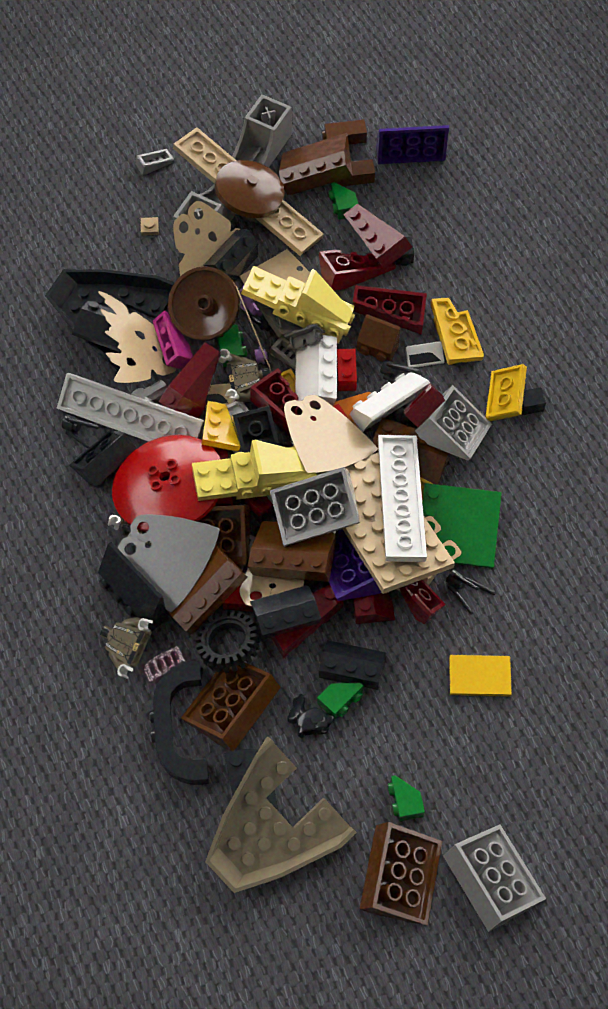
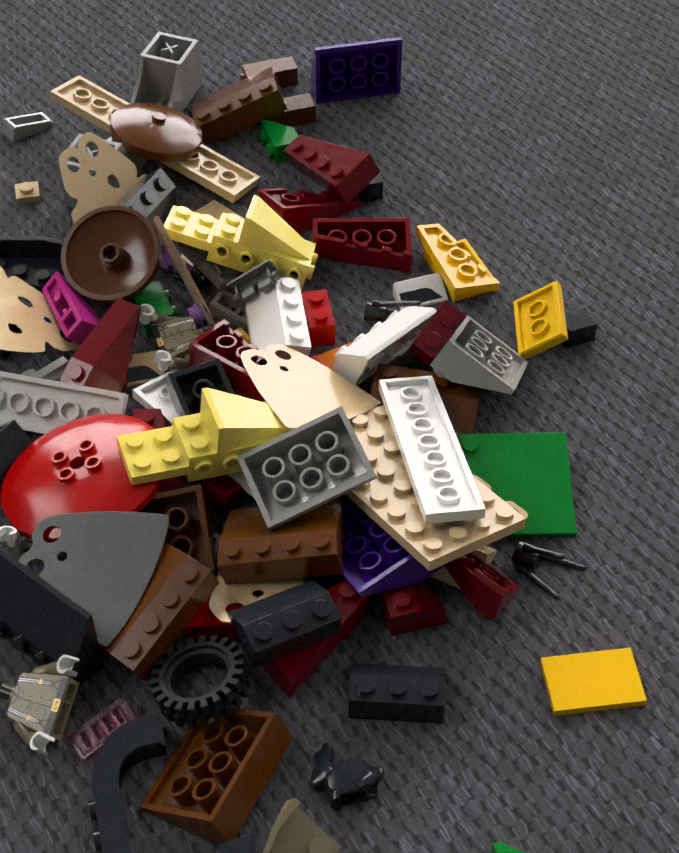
camera: 10 degrees left, 15 degrees down
yellow wing [202,401,240,452] -> none
green slope [317,683,363,719] -> none
reddish brown slope [357,314,400,362] -> none

